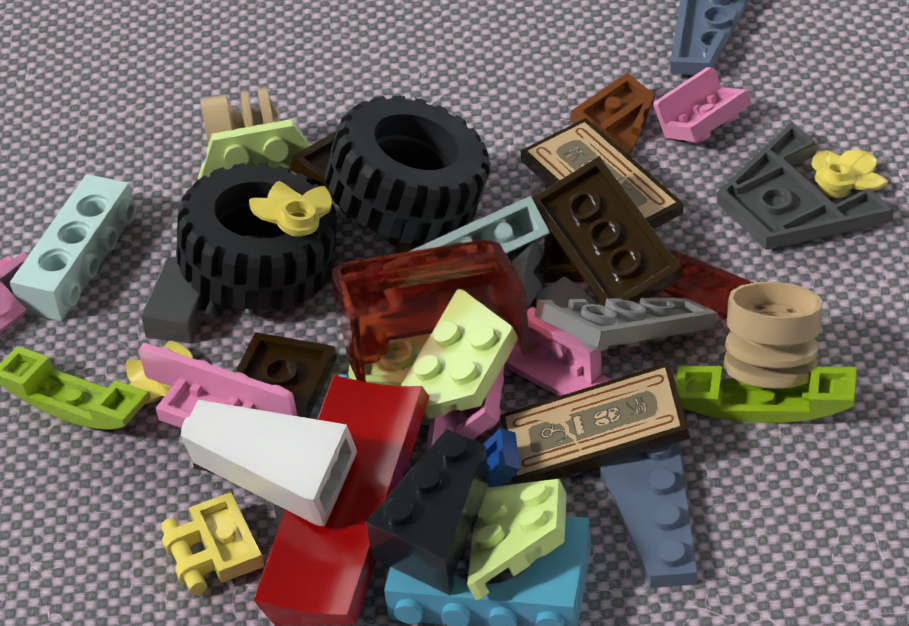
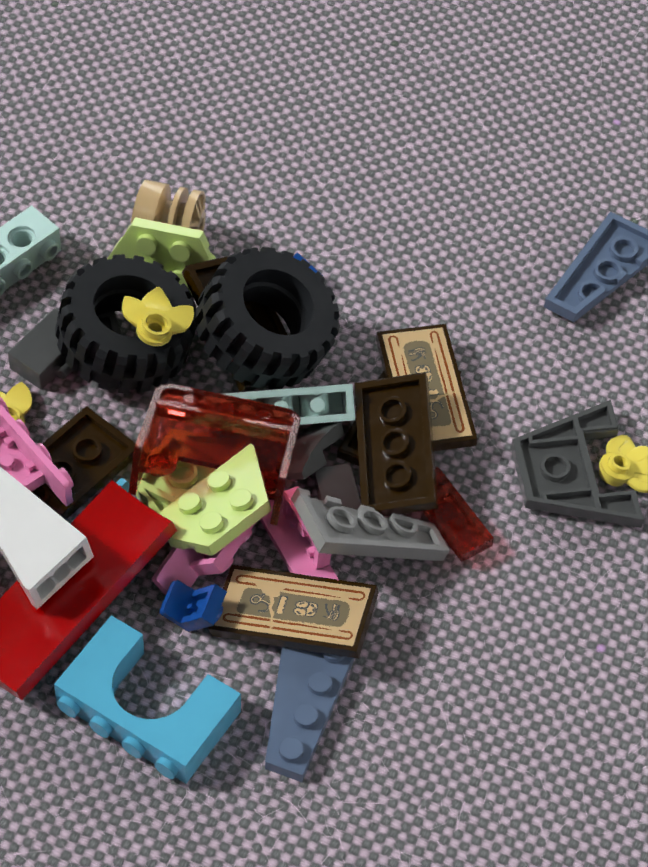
camera: 15 degrees right, 10 degrees up
black wedge [366,429,490,596] -> none
yellowish green wing [467,479,567,600] -> none
dark orange wing [570,73,655,156] -> none
bright pink bracket [653,67,752,144] -> none
lime slope [676,366,857,423] -> none
tan wheel [724,282,823,389] -> none

